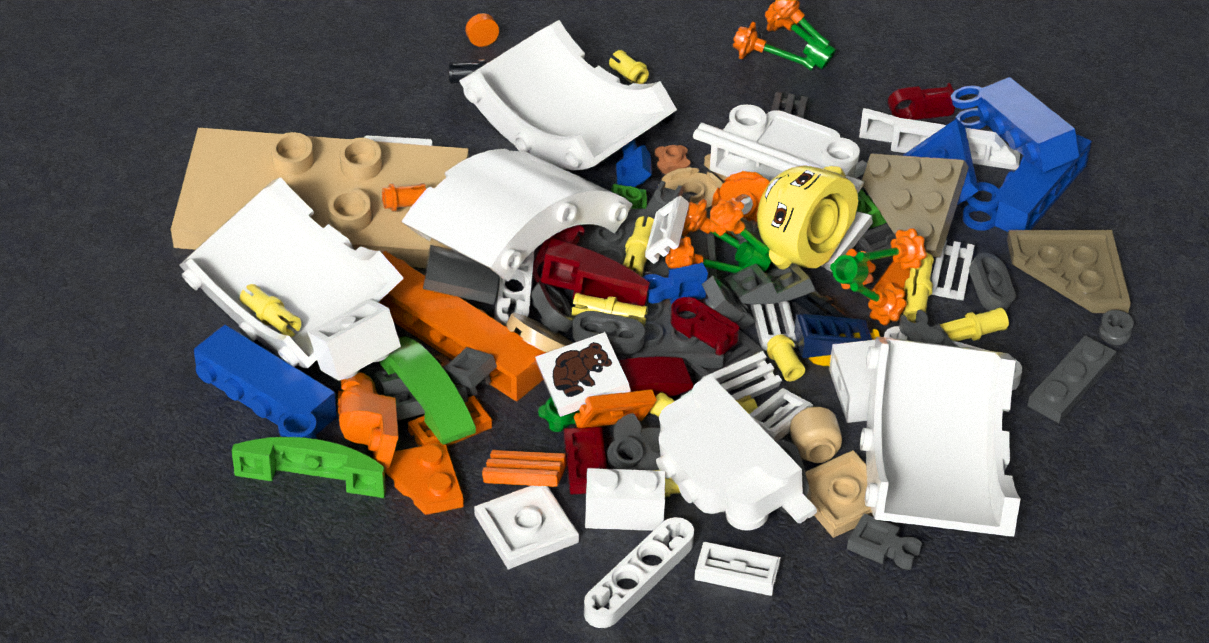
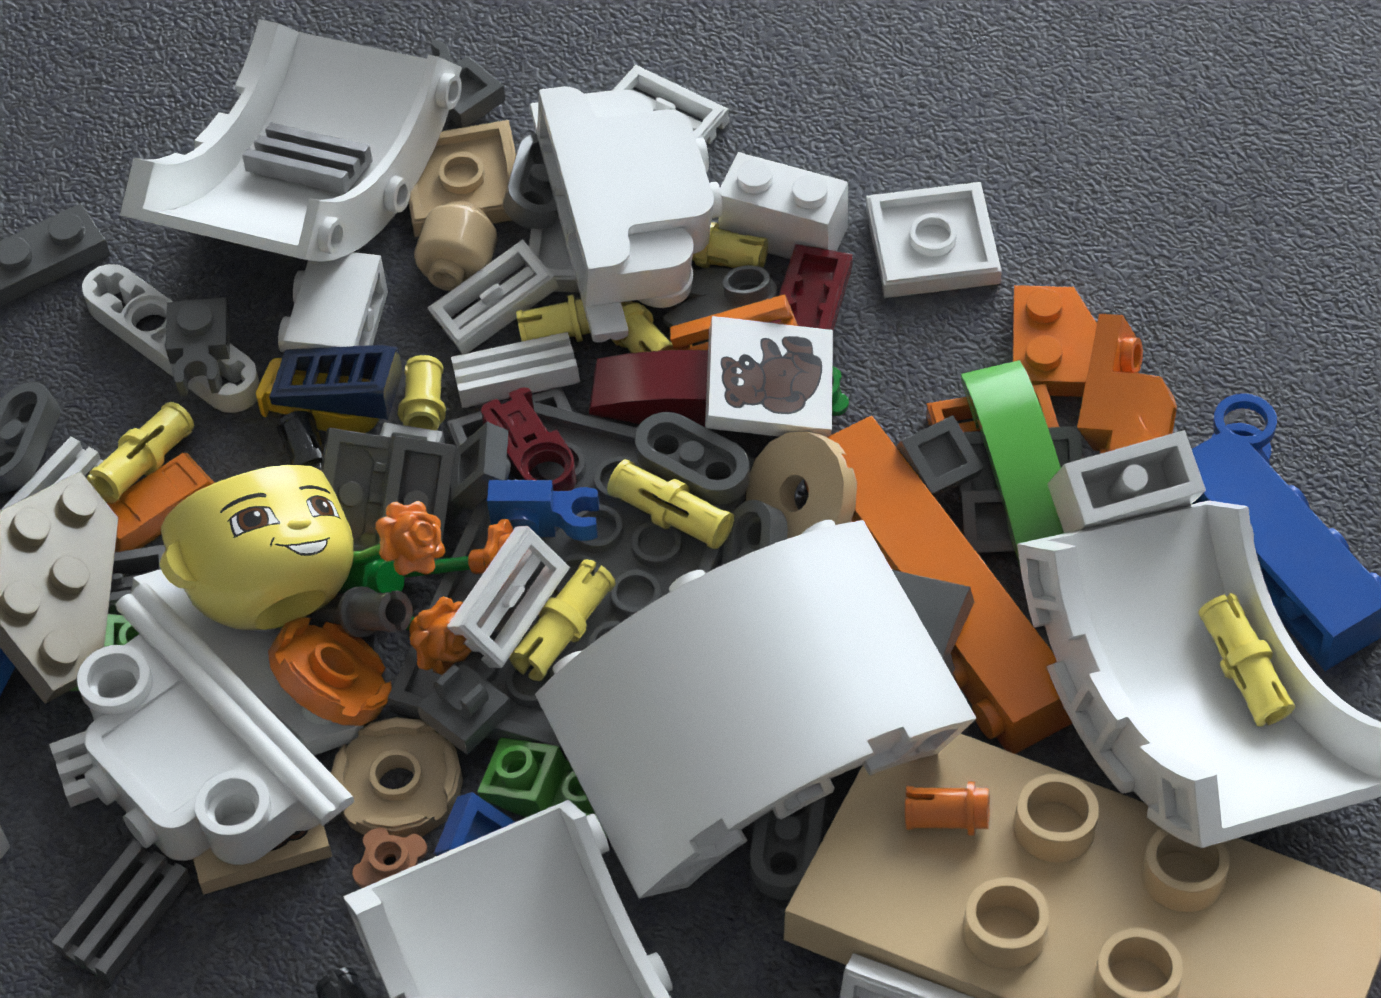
camera: 155 degrees left, 10 degrees up
bright green slope [232,437,386,498] -> none
orange tile [482,450,567,487] -> none
dark red slope [541,238,650,306] -> none
white beam [584,517,694,628] -> none
orange plant [830,228,927,326] -> none
light yellow axle [940,307,1009,342] -> none
none -> flat silver tile [242,123,372,194]

